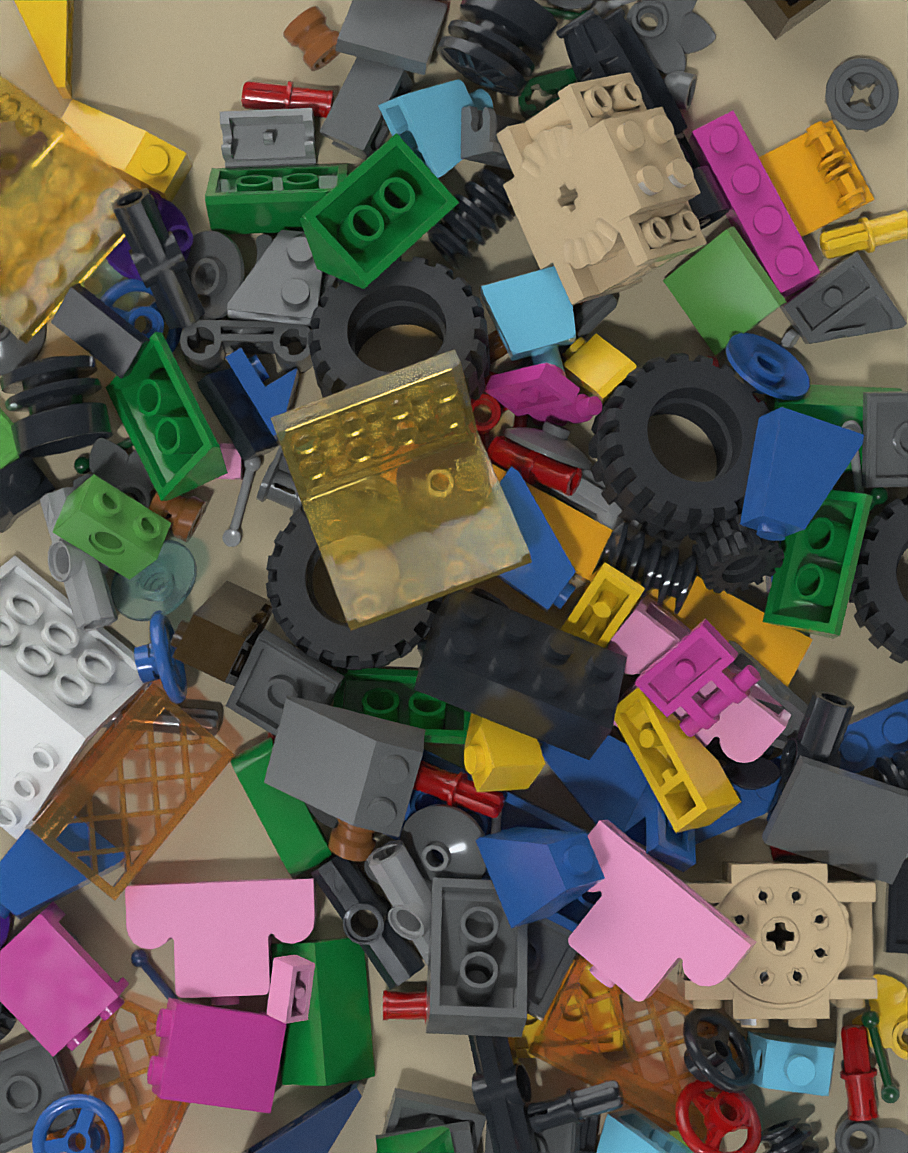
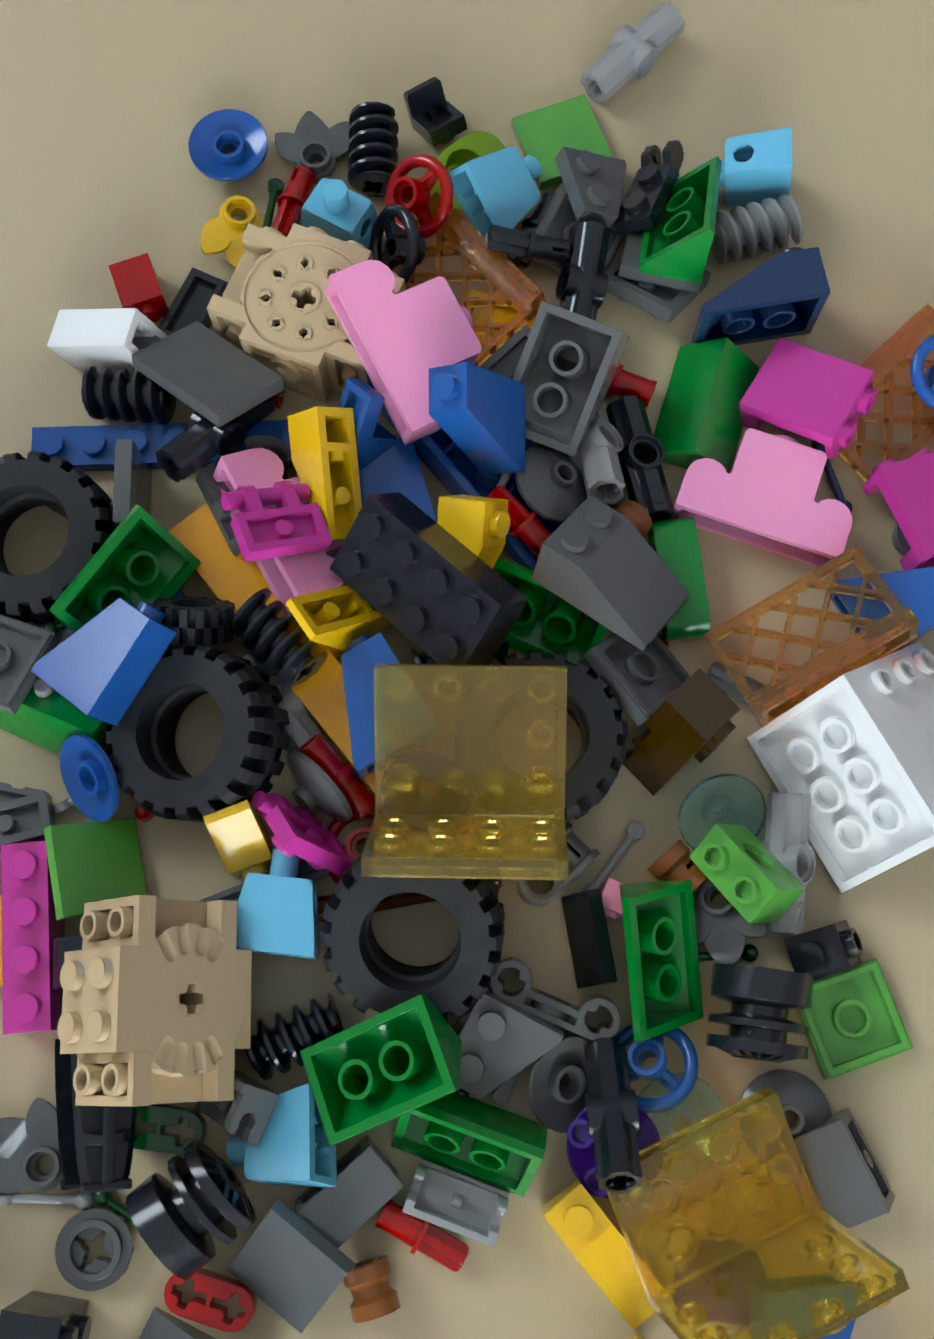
camera: 160 degrees left, 10 degrees down
black tile [51,283,150,379] -> none
blue piece [134,612,187,704] -> none
blue slope [225,348,300,441] -> none
bright pink piece [266,955,315,1024] -> none
dark grey hinge [663,71,697,111] -> none
none -> dark grey tile [112,439,152,527]

